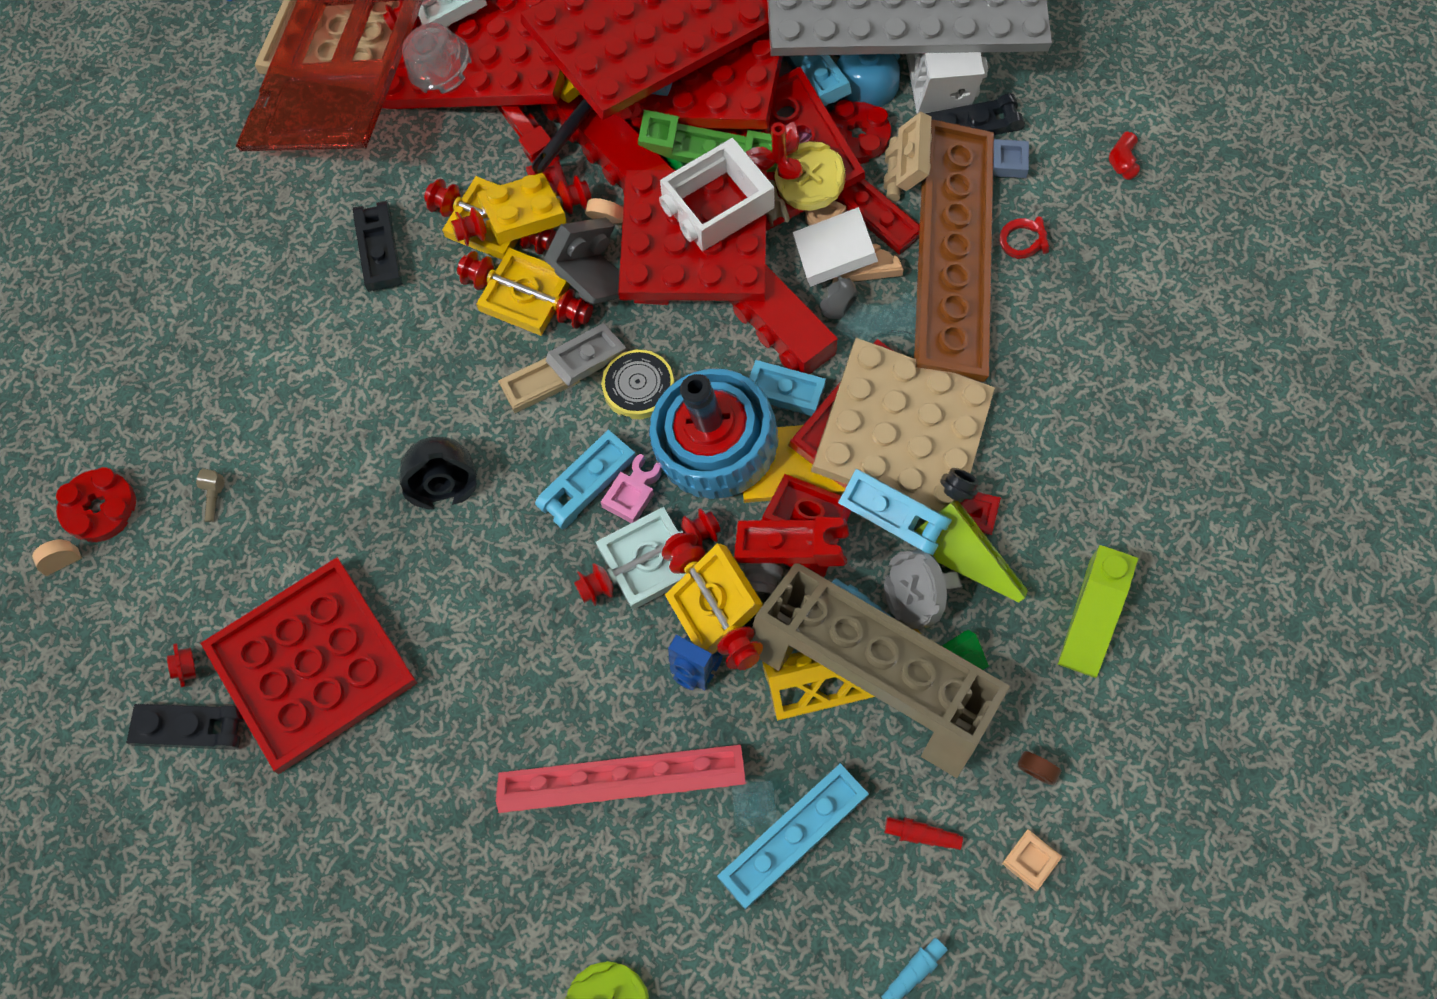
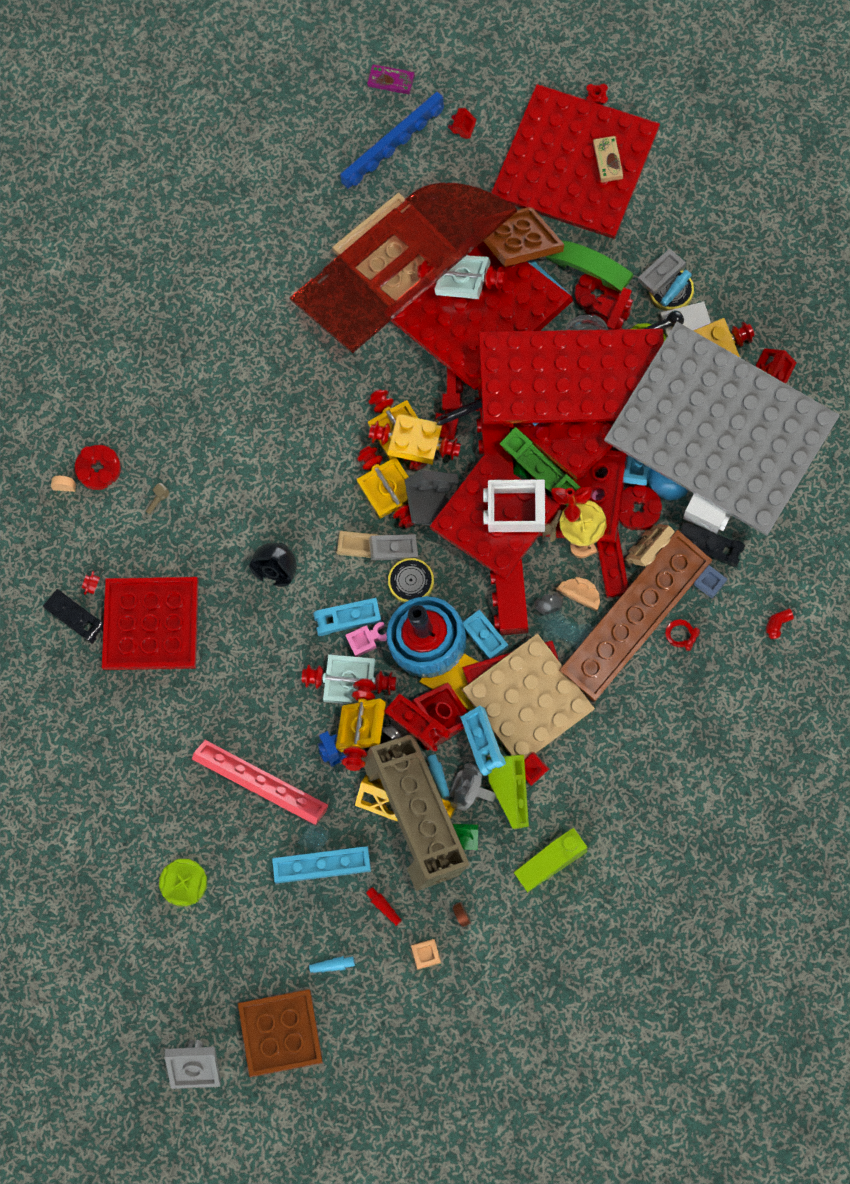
camera: 40 degrees right, 5 degrees up
black plate [352,200,403,292] -> none
clear cone [402,23,472,94] -> none
light nougat tile [585,198,623,224] -> none
white tile [793,207,878,287] -> none
black plate [940,468,979,502] -> none

